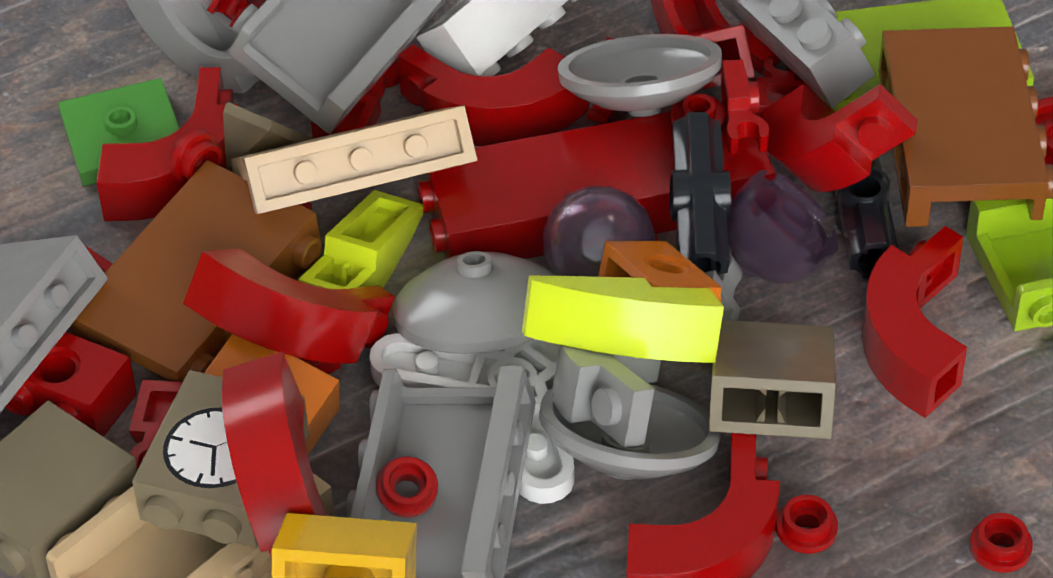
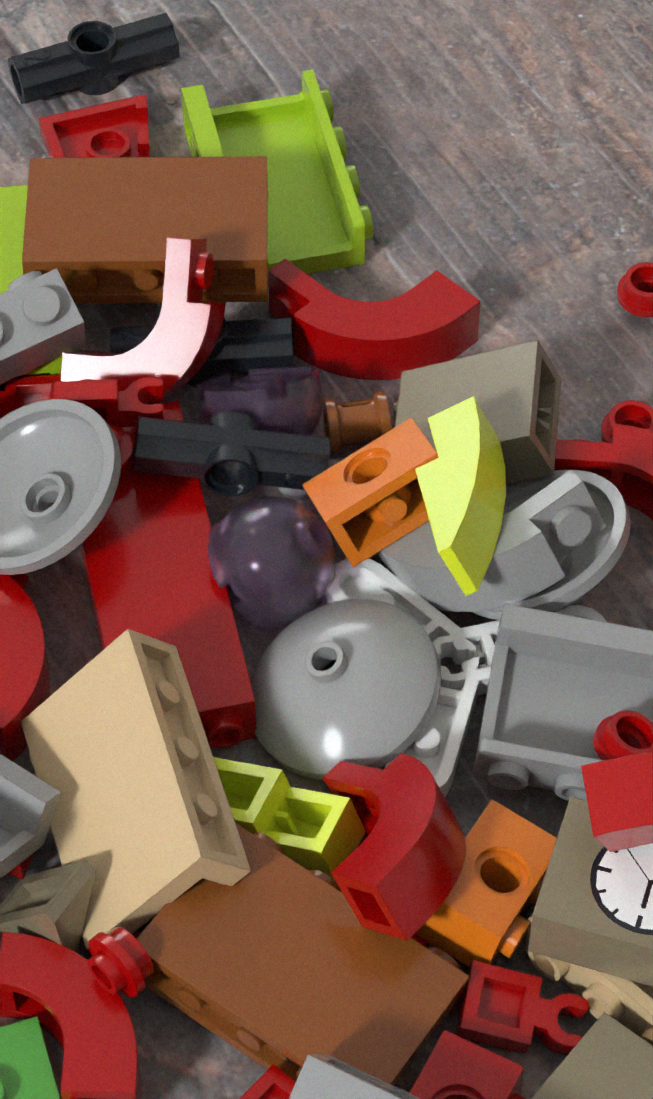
camera: 90 degrees left, 5 degrees up
none -> dark orange bush [322,391,392,453]

